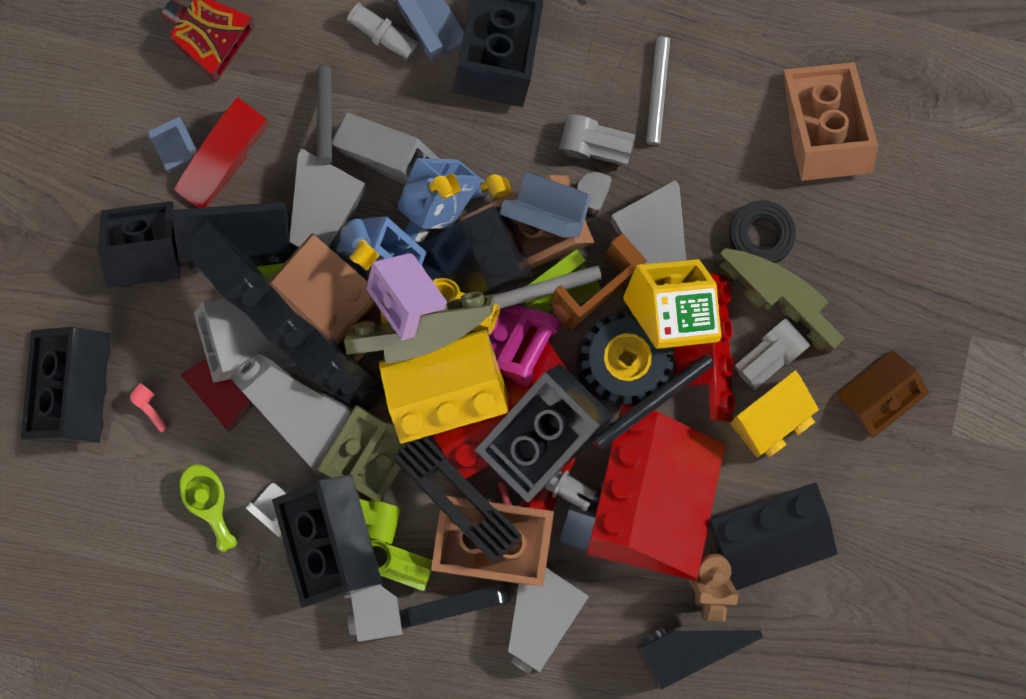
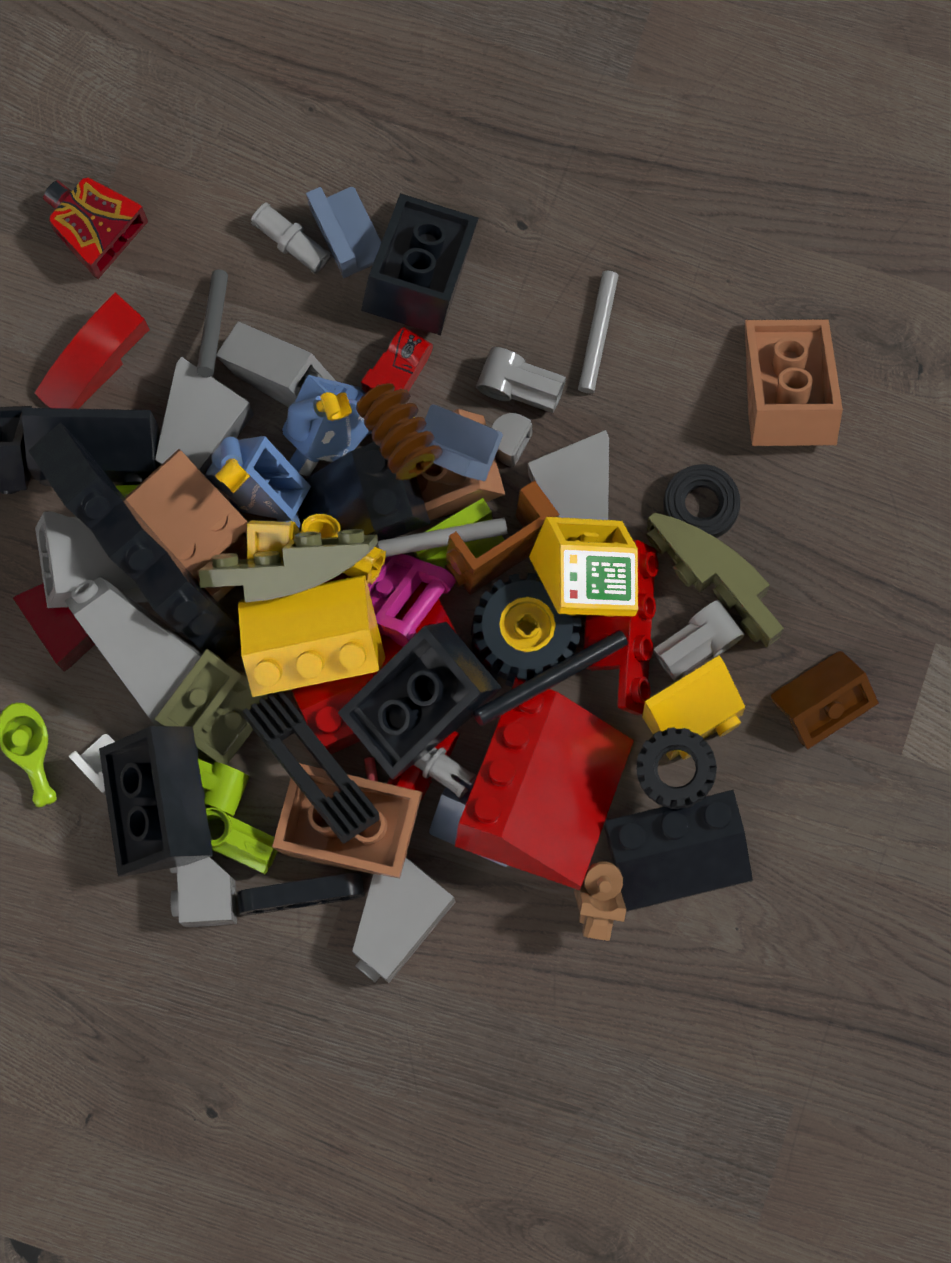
camera: 15 degrees right, 5 degrees down
sand blue panel [147,116,198,174] -> none
lavender panel [366,253,447,340] -> none
black slope [637,628,763,690] -> none
none -> reddish brown piece [356,383,443,481]
none -> red leg [361,327,433,393]
none -> black tyre [636,727,717,809]

